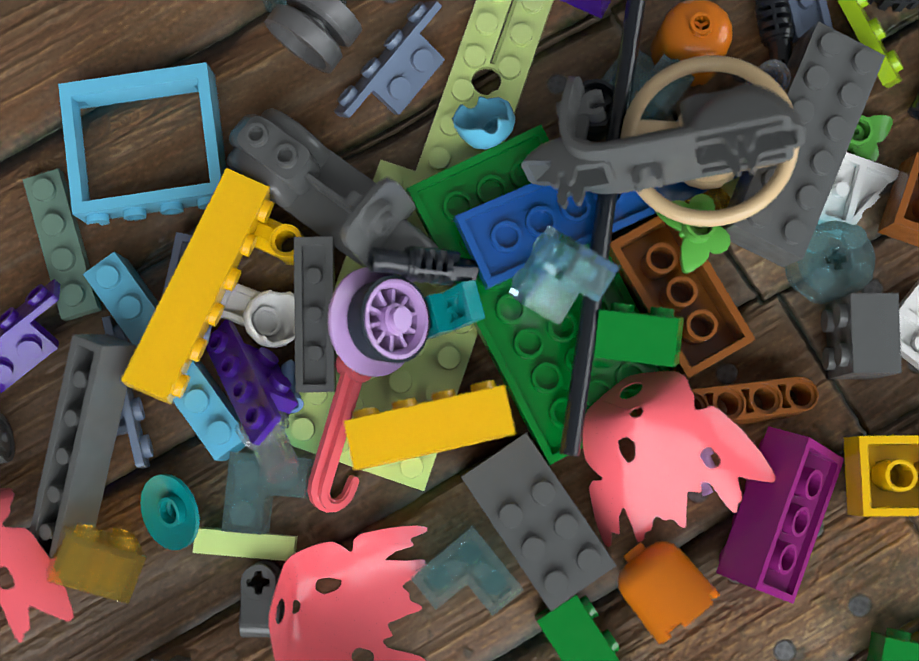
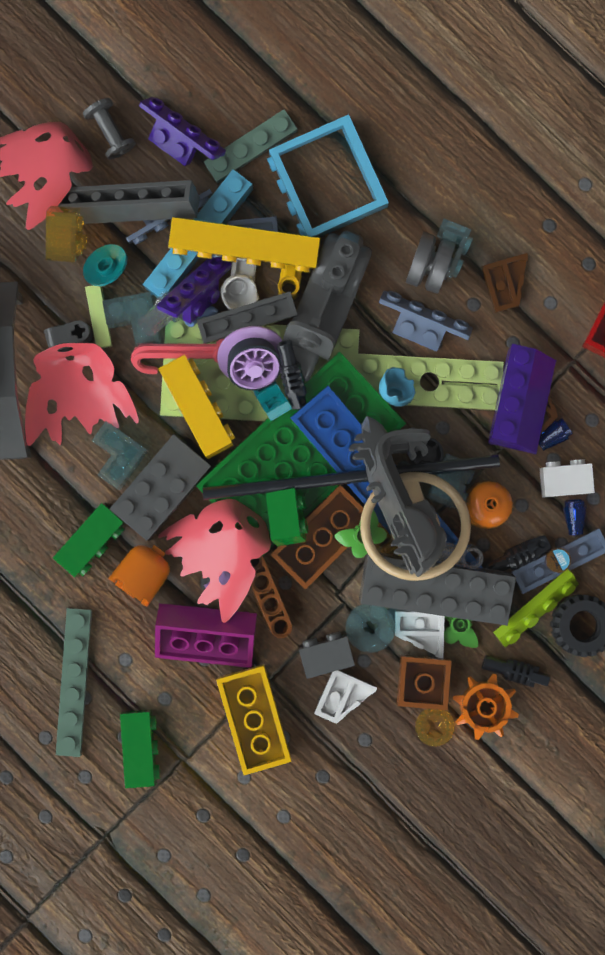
camera: 70 degrees right, 5 degrees up
clear light blue brick [508,225,619,325] -> none

